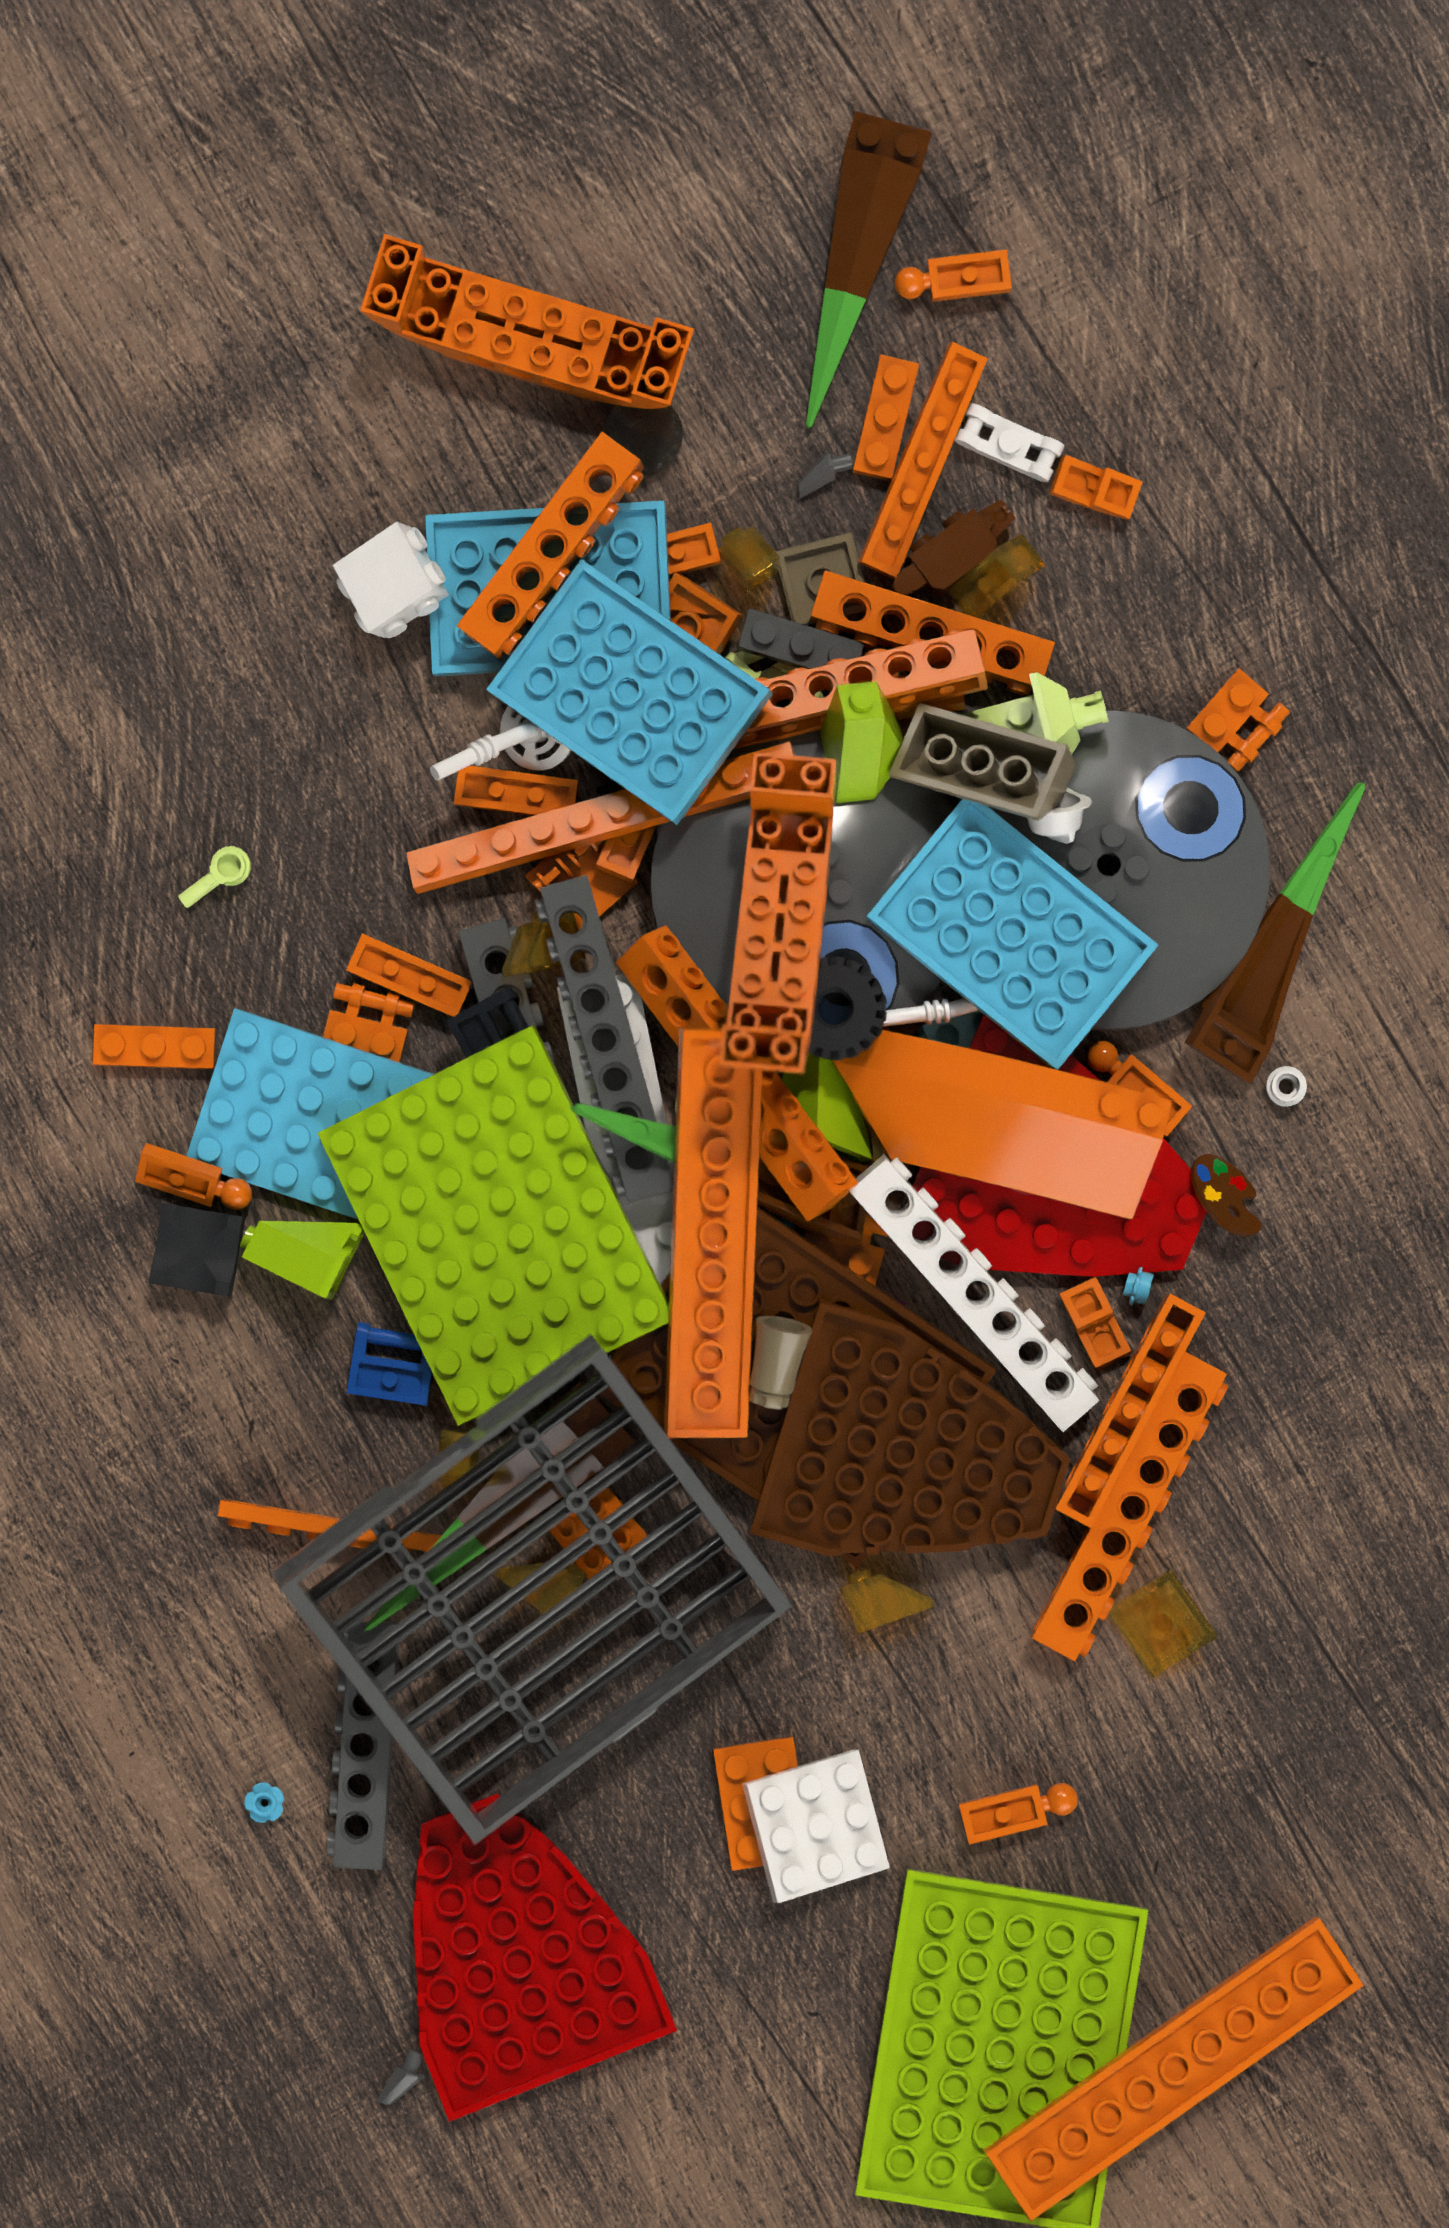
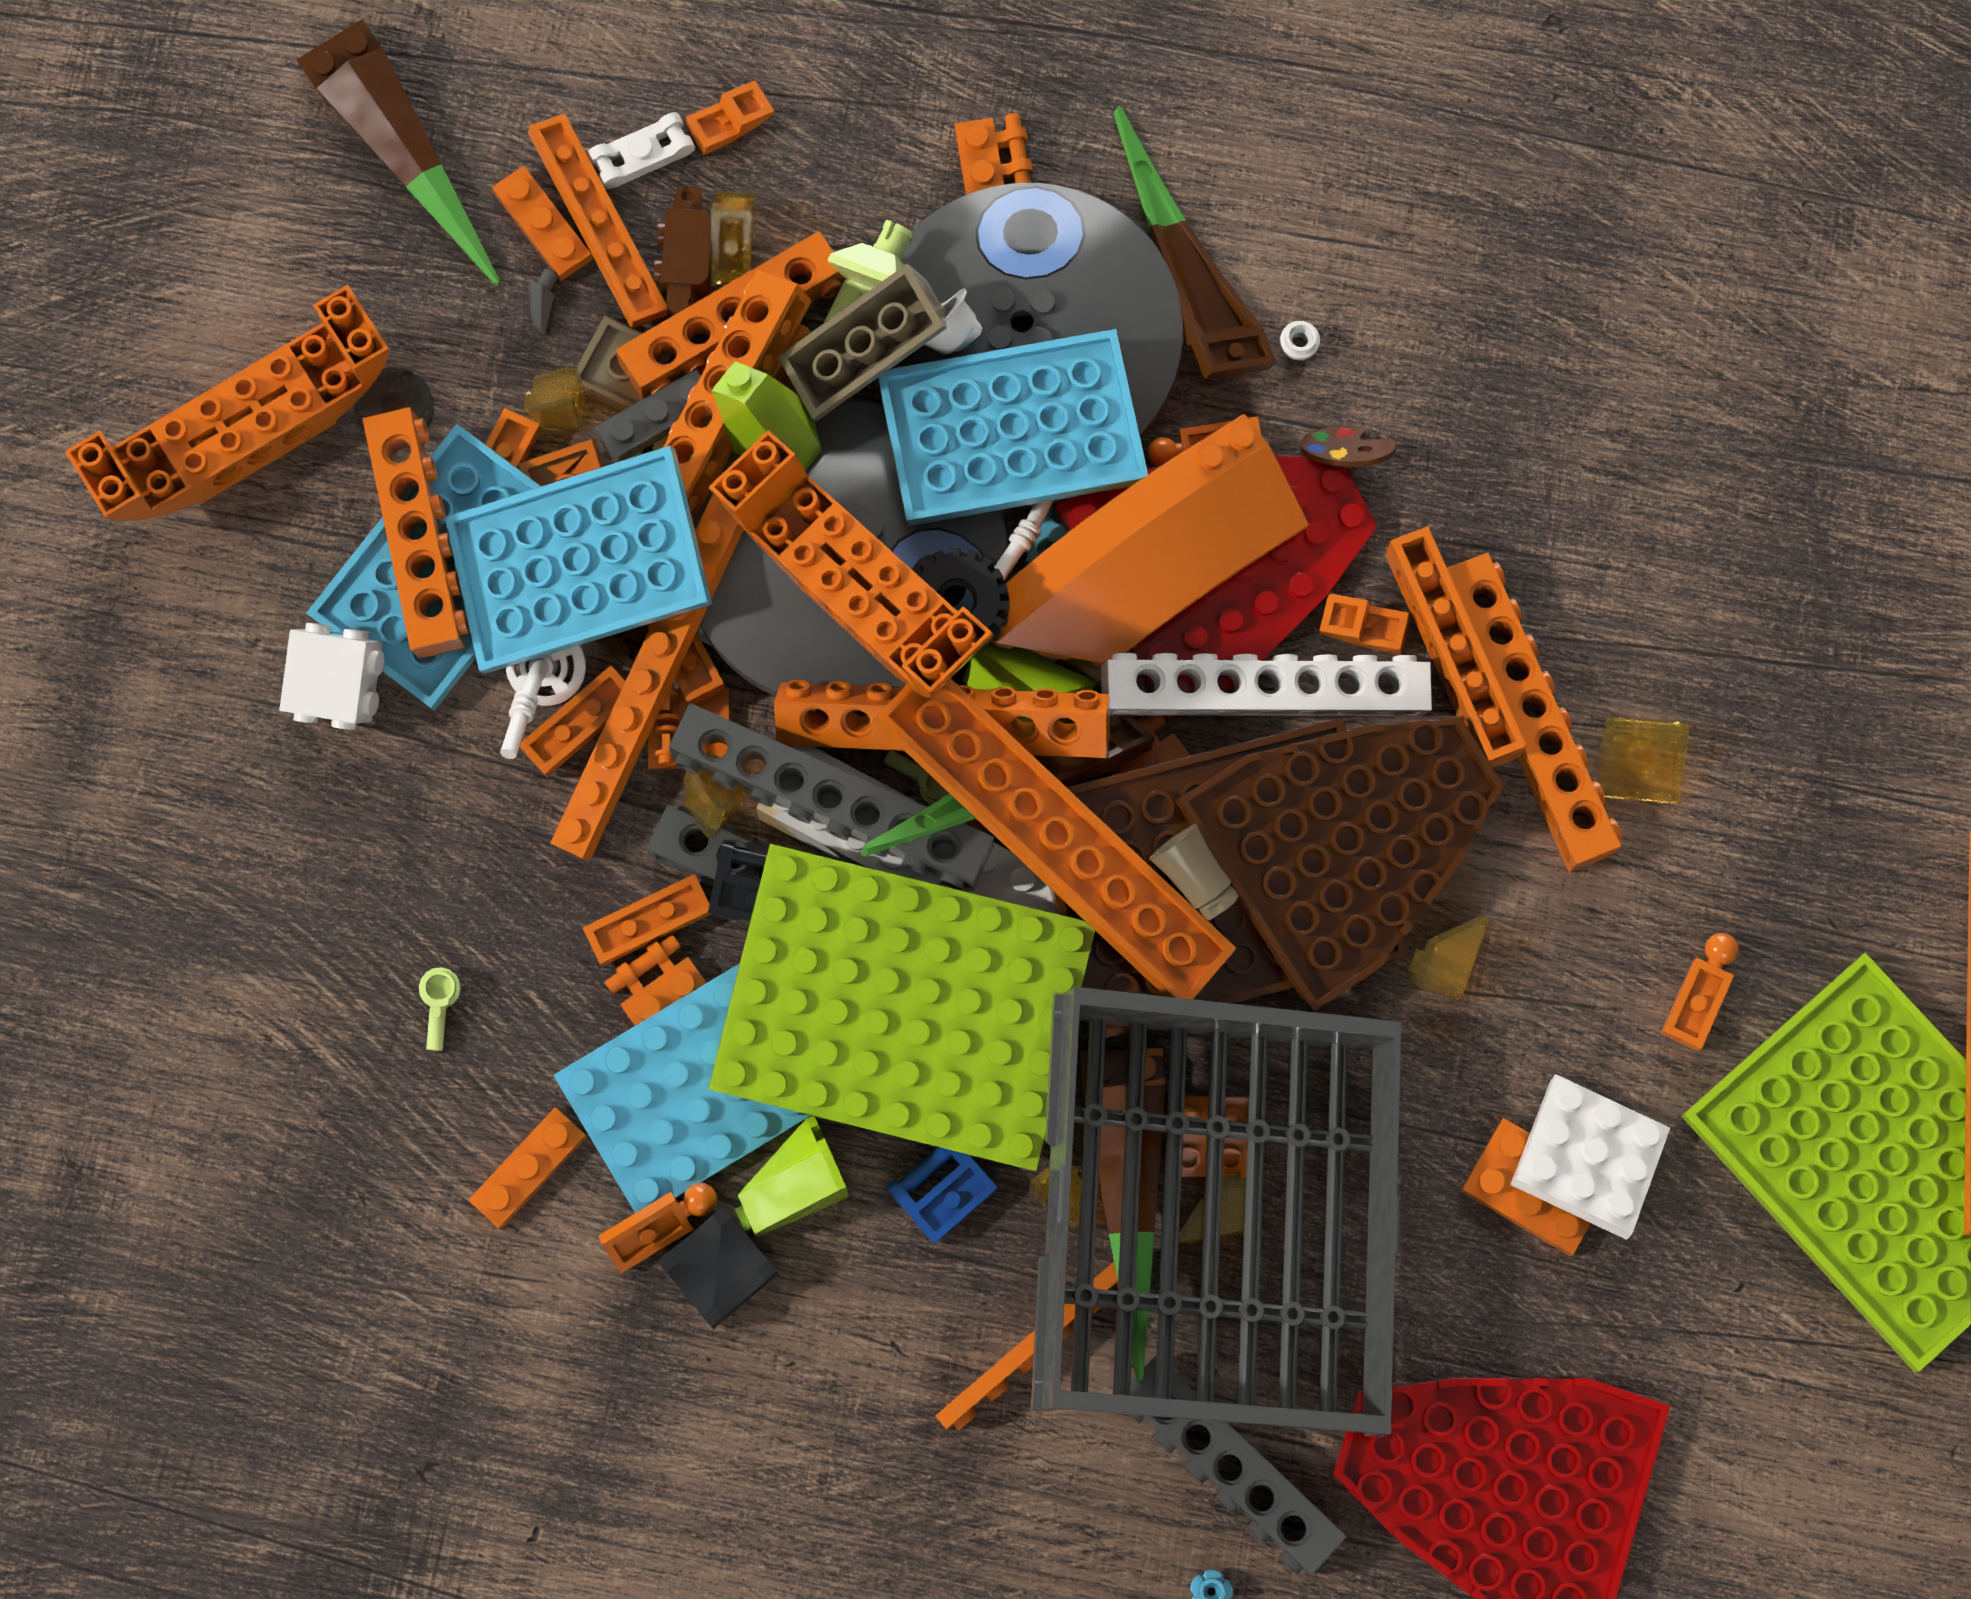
camera: 45 degrees left, 10 degrees down
orange plate [894,249,1012,302] -> none
medium azure plate [1123,1267,1154,1306] -> none

